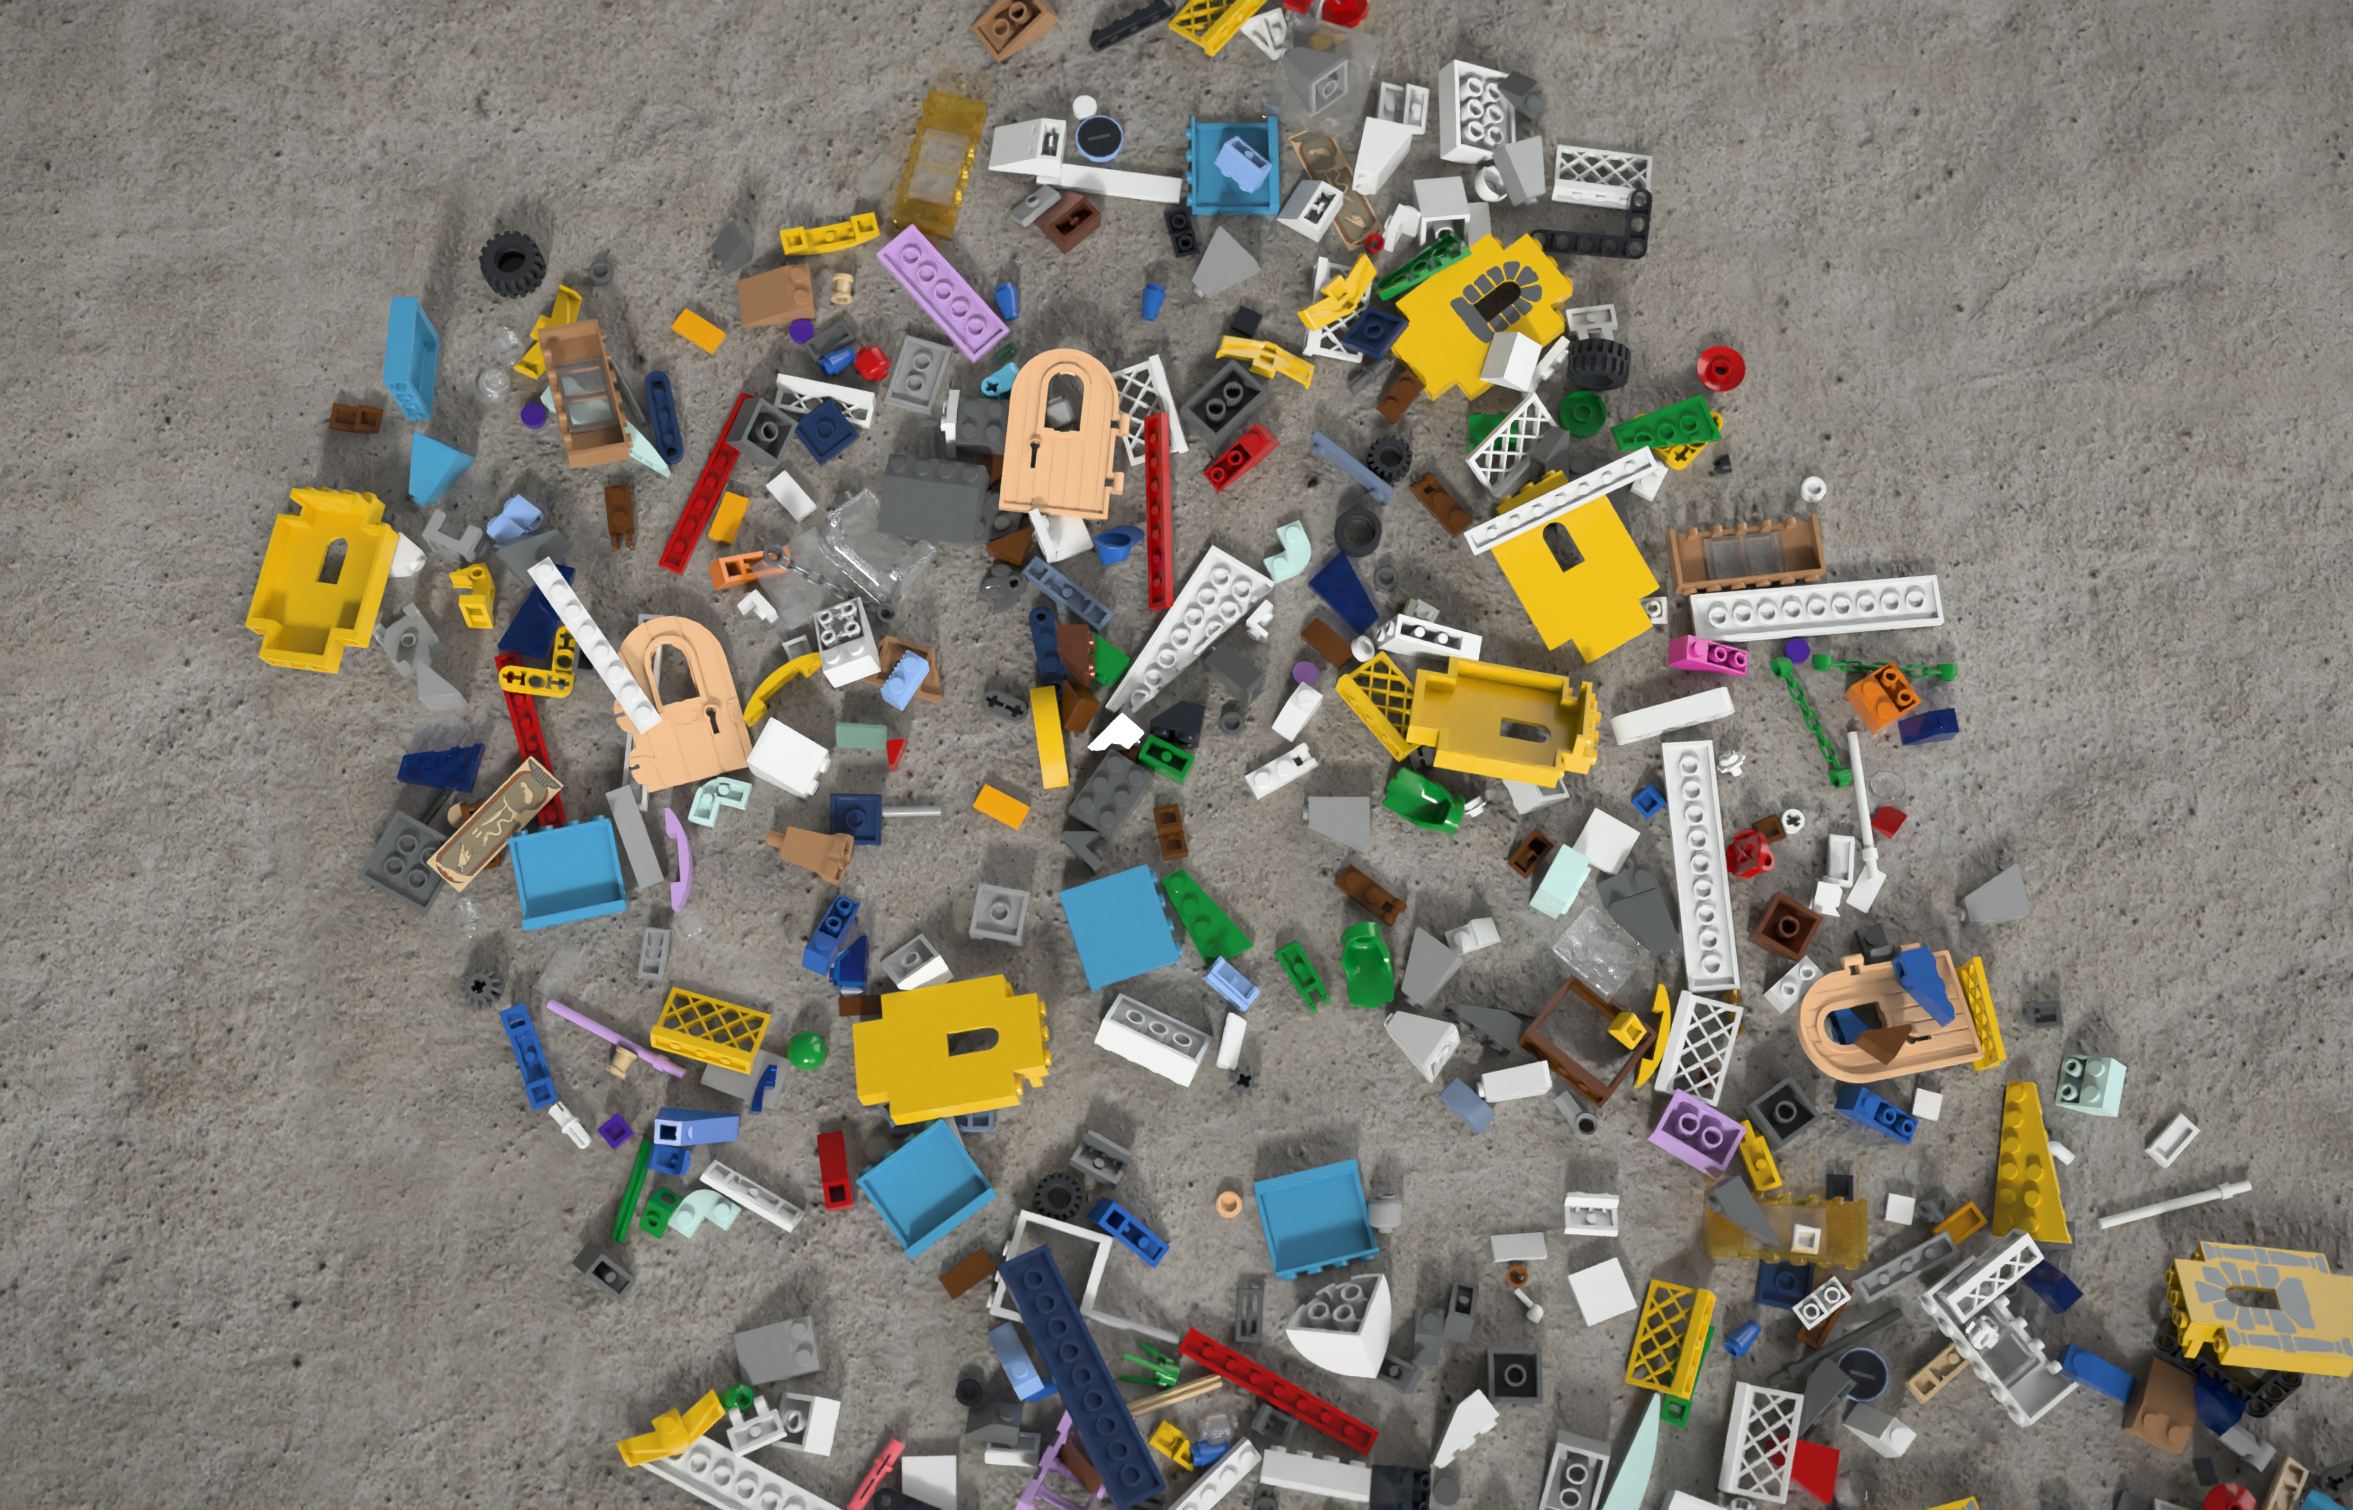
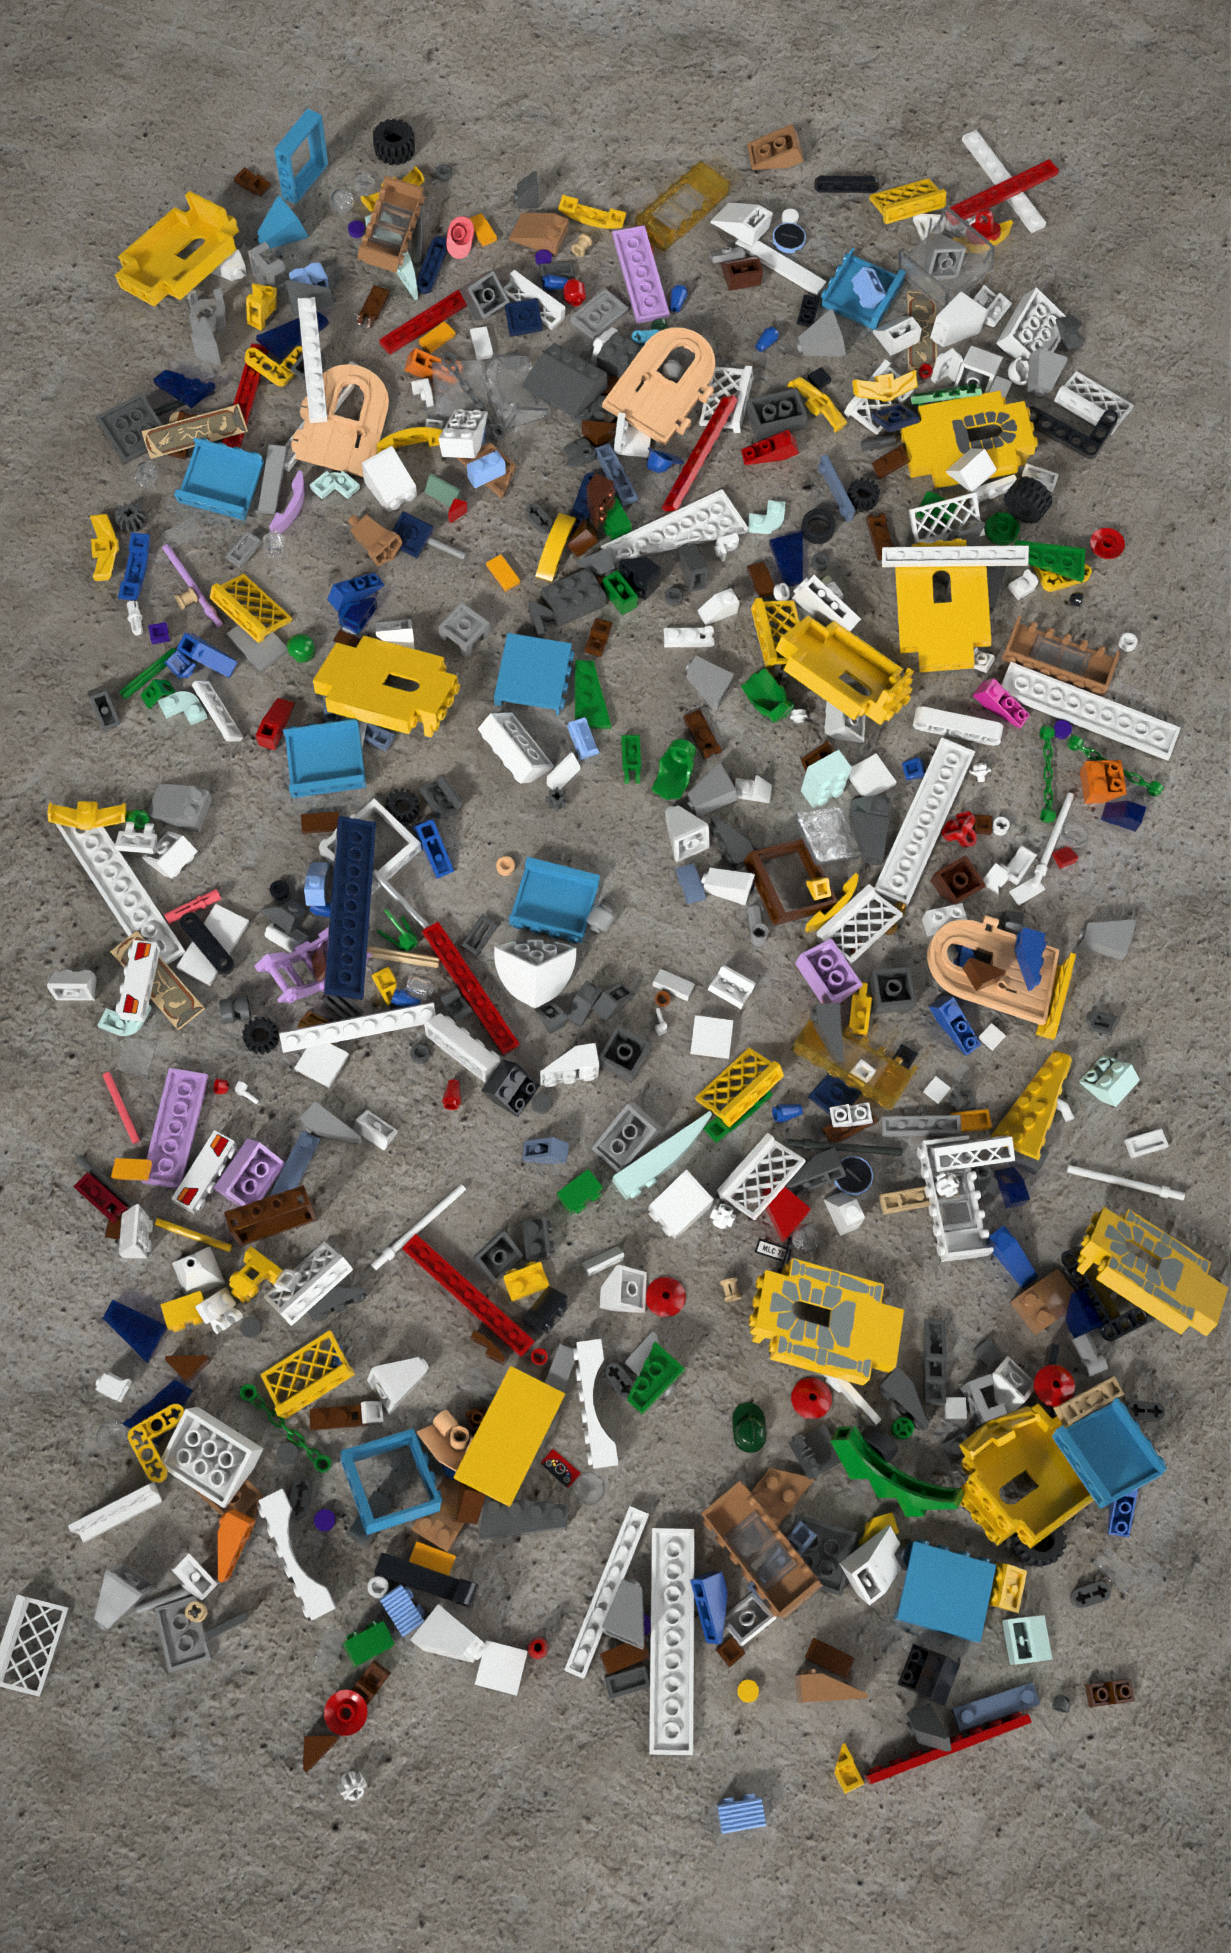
camera: 25 degrees right, 5 degrees down
clear blue slope [748,1064,777,1115] -> none
medium lavender tile [1292,661,1318,686] -> none
none -> yellow plate [89,514,119,581]
none -> coral piece [446,216,474,259]

